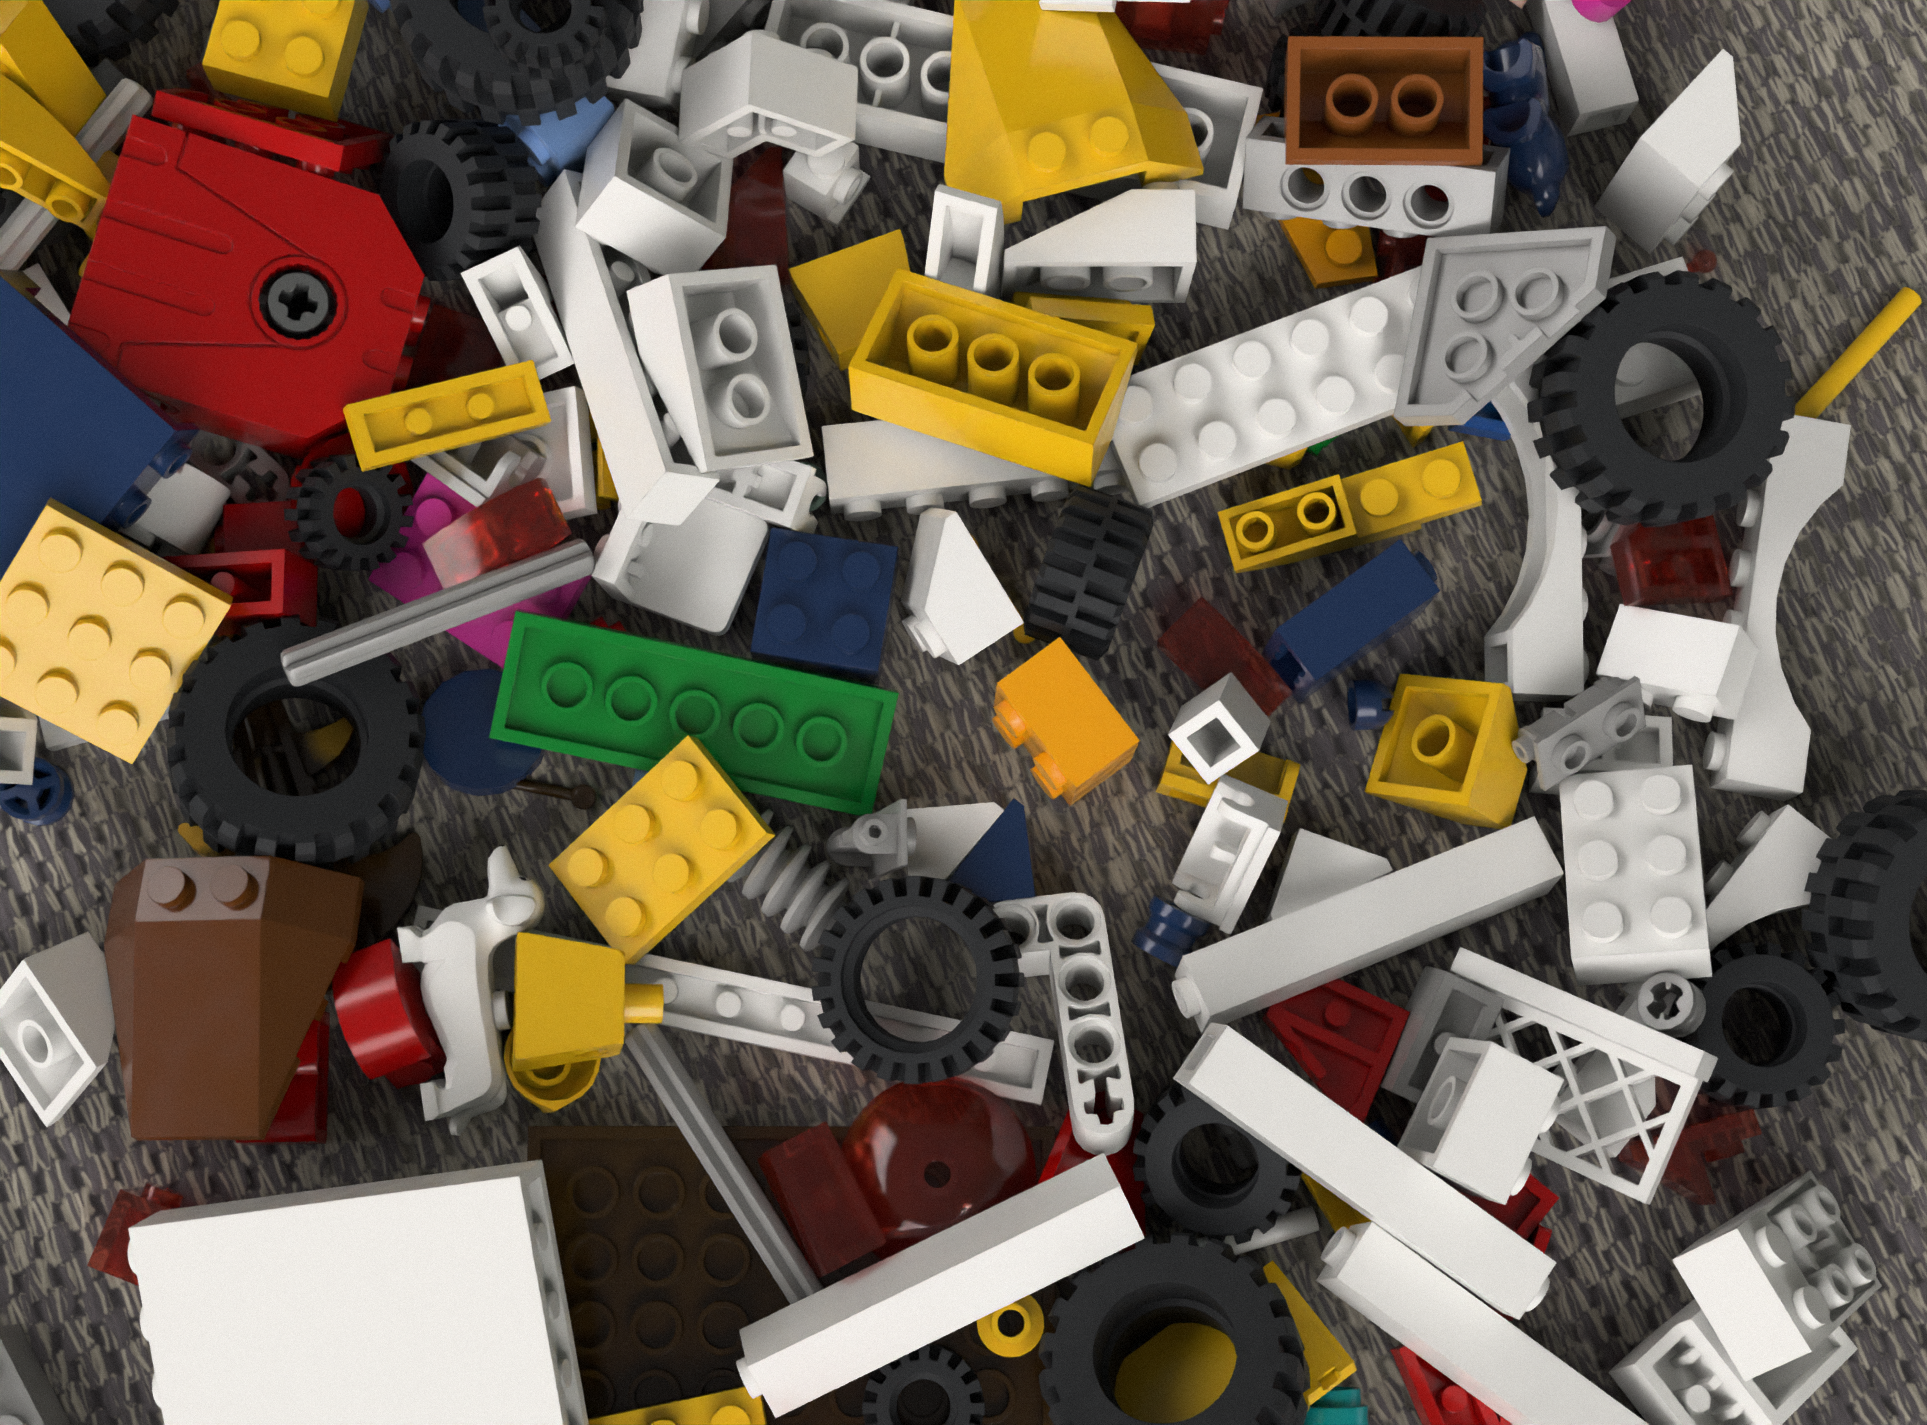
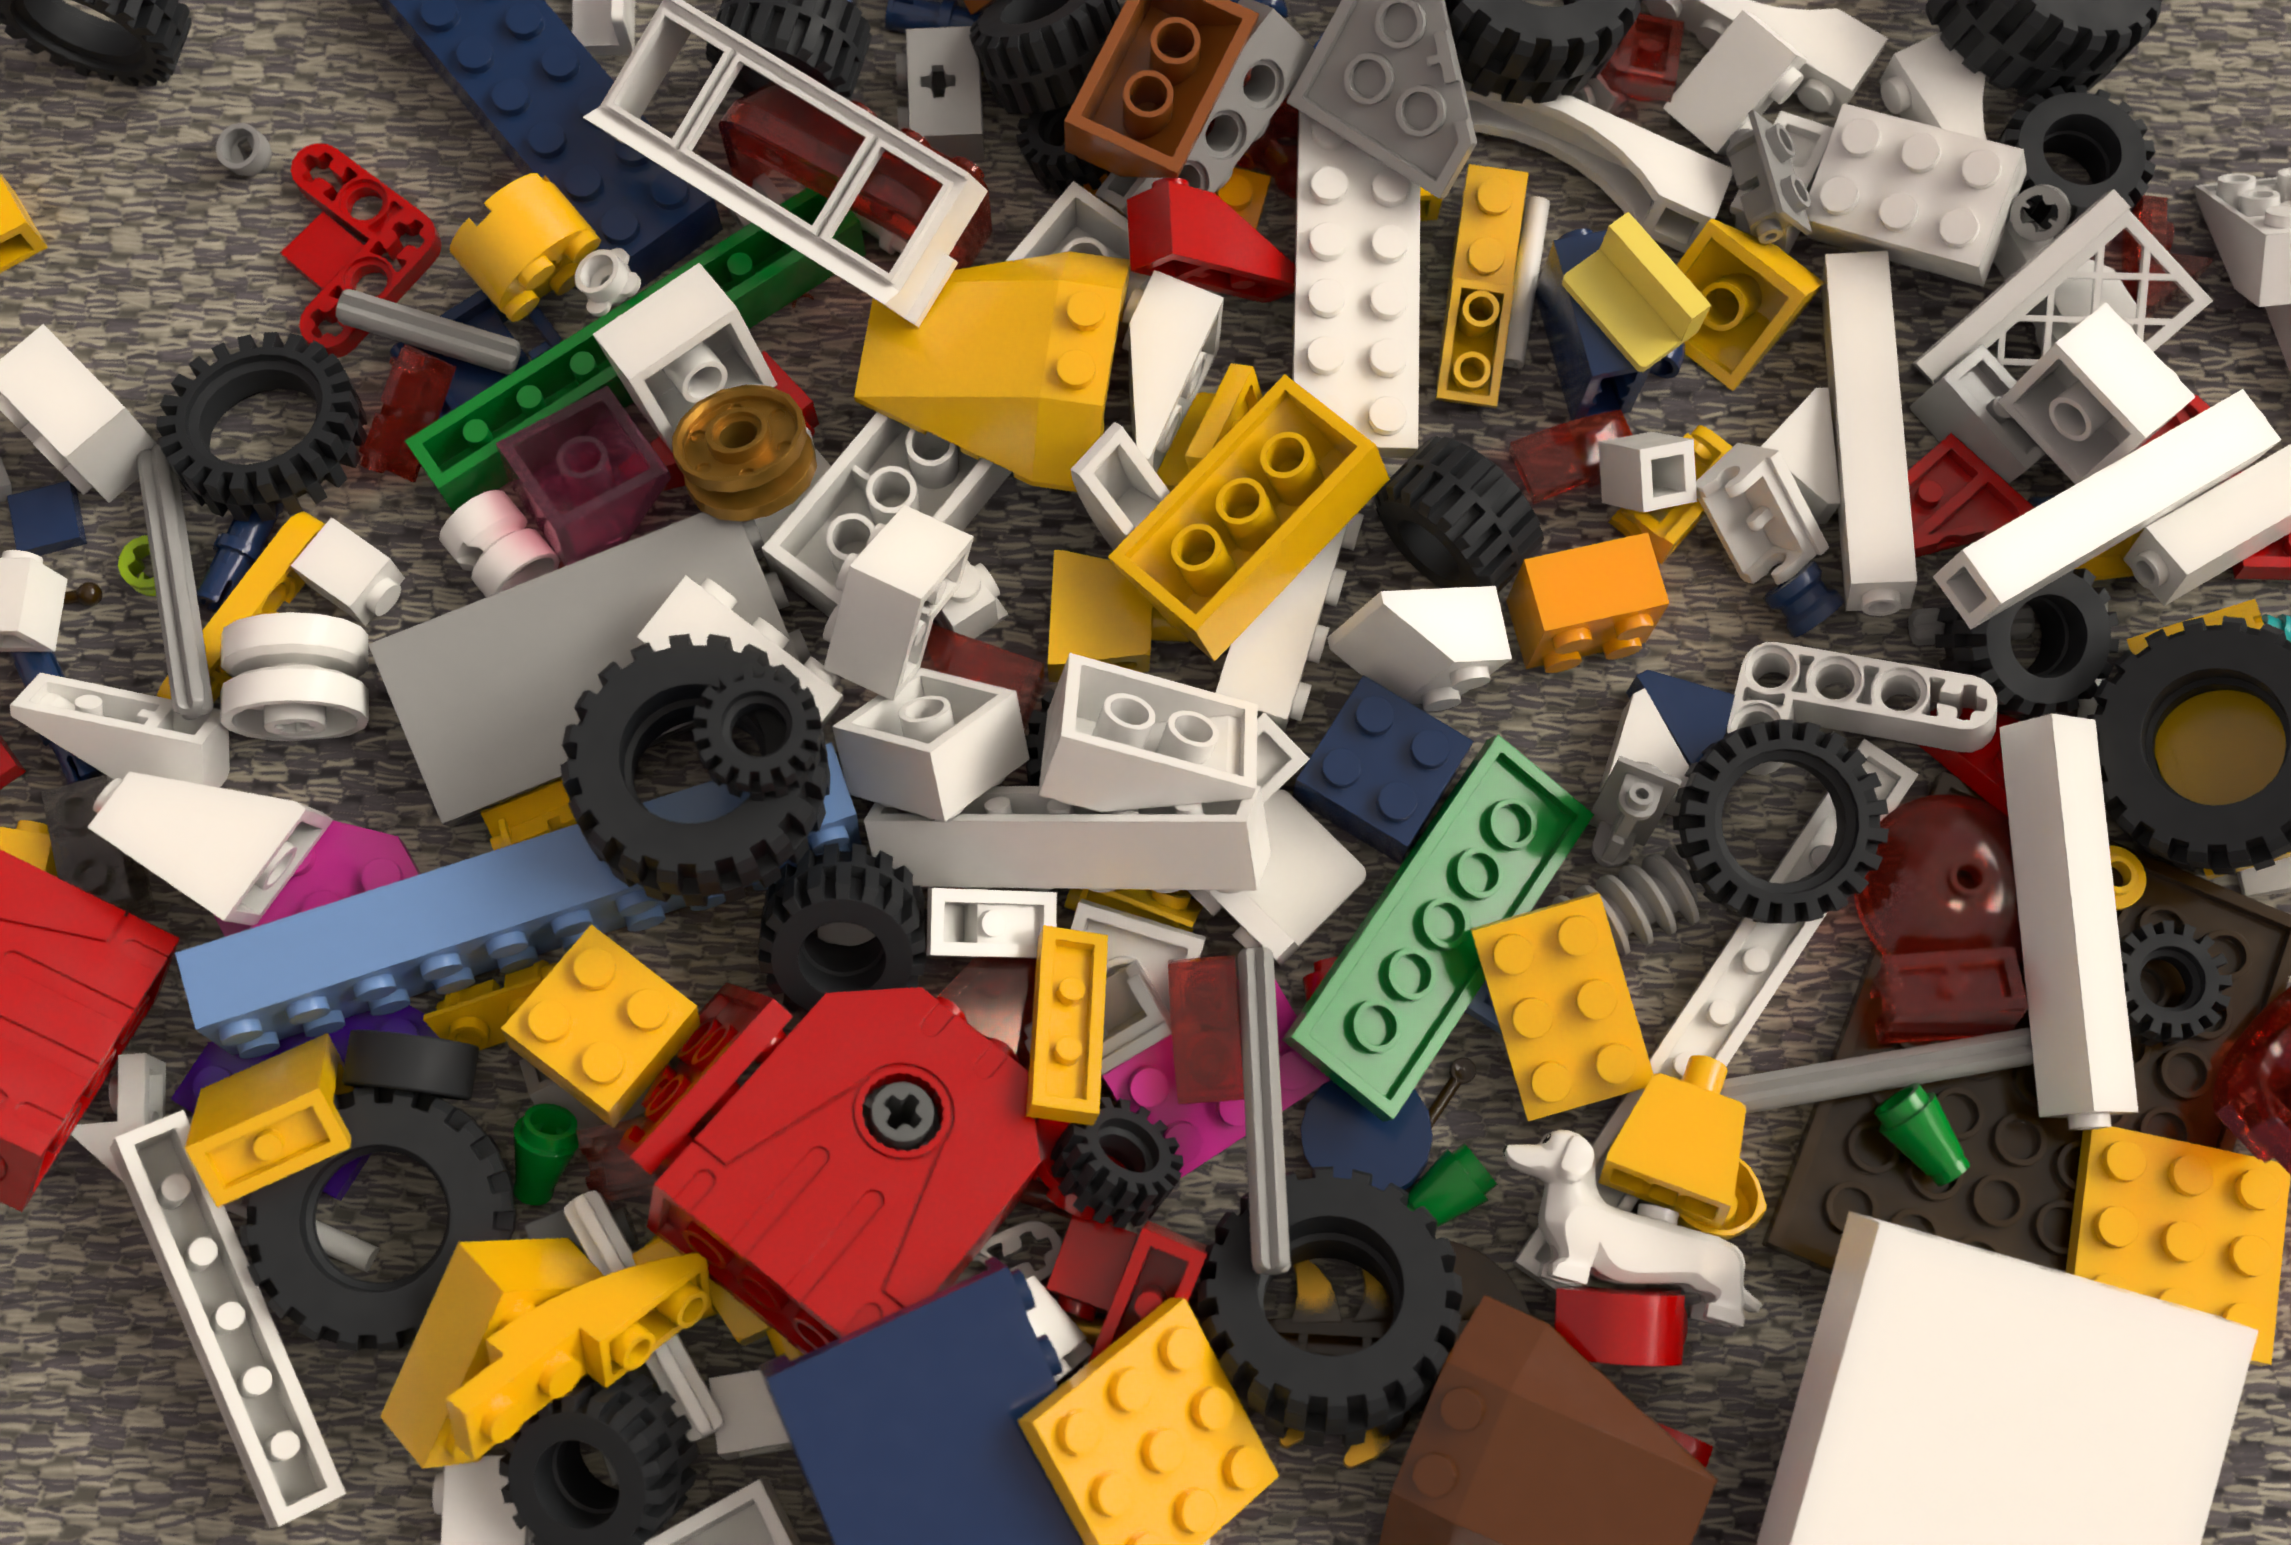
camera: 65 degrees left, 5 degrees down
none -> green cone [513,1104,581,1205]
none -> red slope [1127,177,1295,303]
none -> green cone [1407,1143,1497,1228]
none -> white piece [1503,196,1550,369]
none -> light yellow panel [1562,212,1711,372]
none -> green cone [1874,1083,1970,1187]

